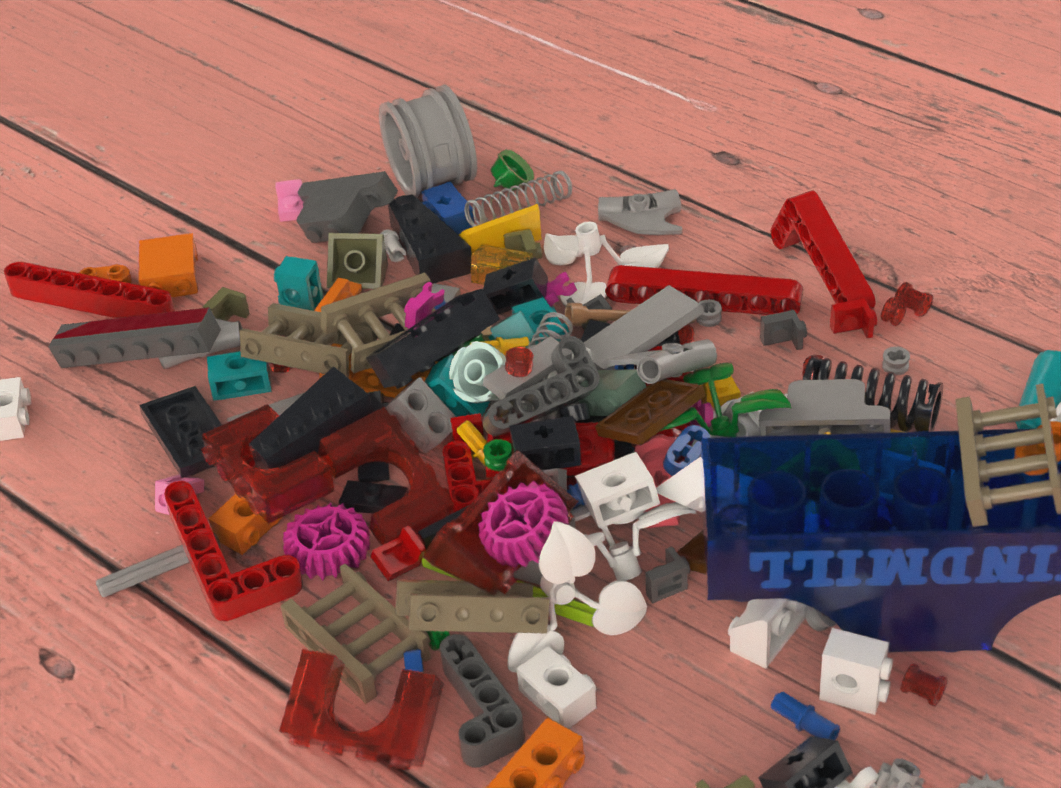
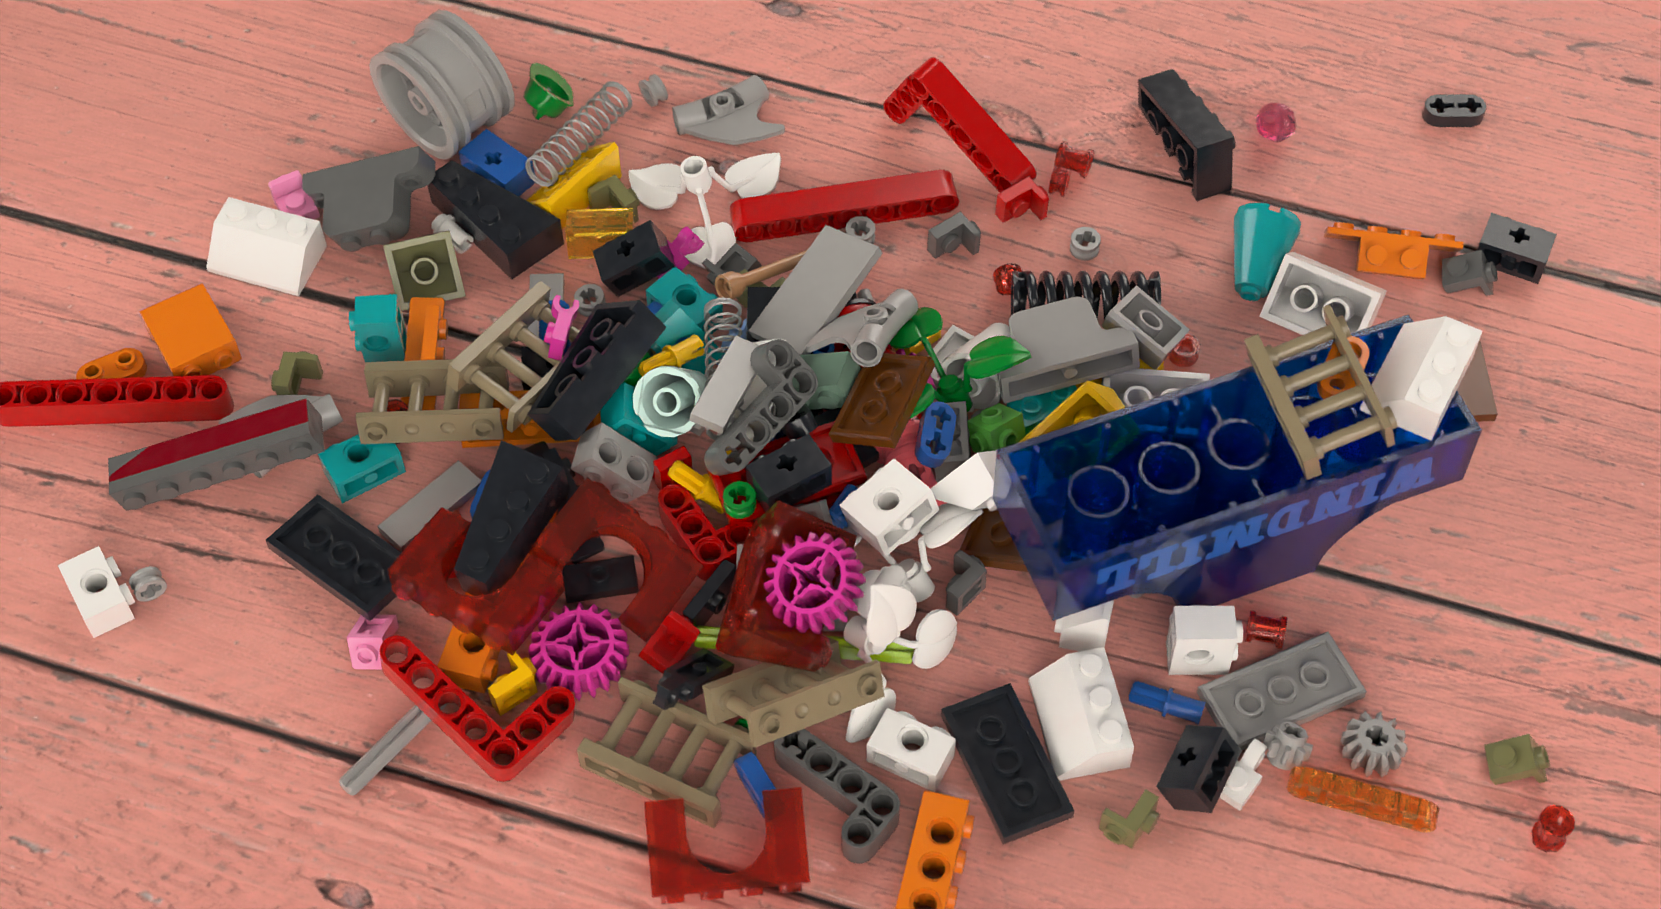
camera: 25 degrees left, 15 degrees up
clear red bush [505,347,534,377] -> none
none -> light grey bush [129,566,167,602]
none -> white slope [206,197,327,296]
none -> yellow bracket [487,649,538,716]
none -> light grey bush [639,74,668,107]
none -> black hinge [653,648,735,710]
none -> black plate [941,683,1075,844]
none -> white slope [1028,647,1134,781]
none -> light grey slope [1102,286,1190,370]
none -> black wedge [1138,69,1236,201]
none -> light grey tile [1197,632,1367,750]

